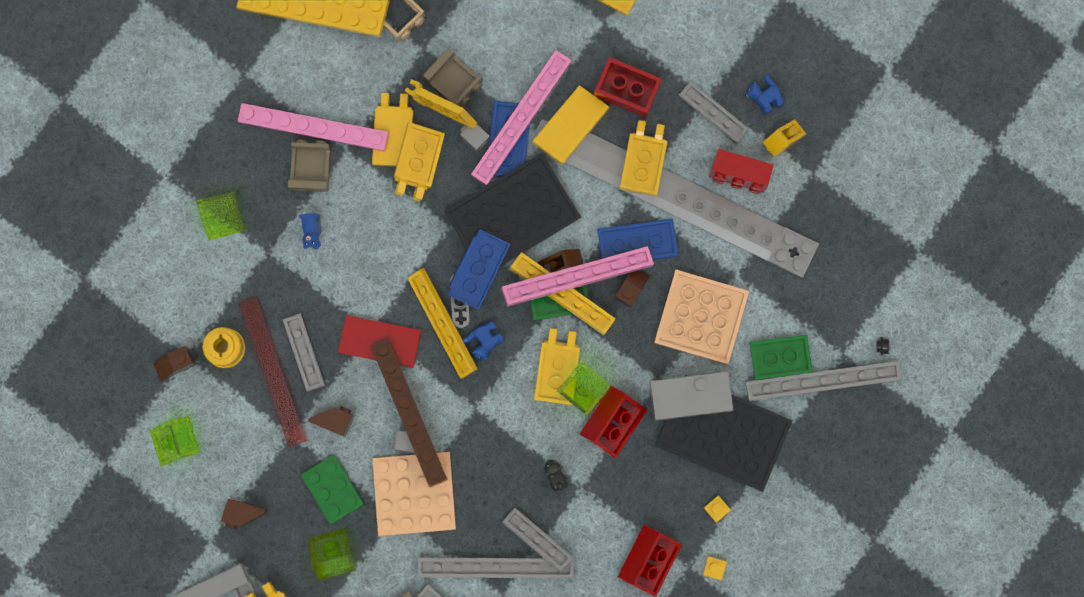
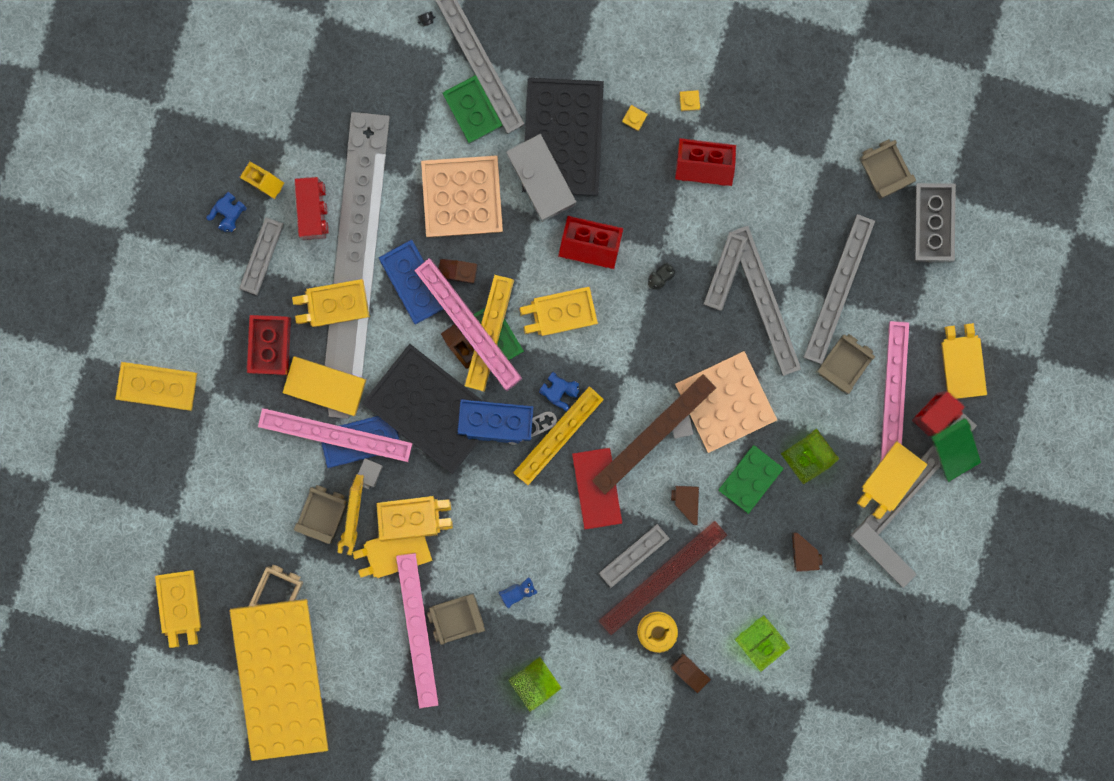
camera: 110 degrees left, 5 degrees up
clear neon green slope [557,361,613,416] -> none

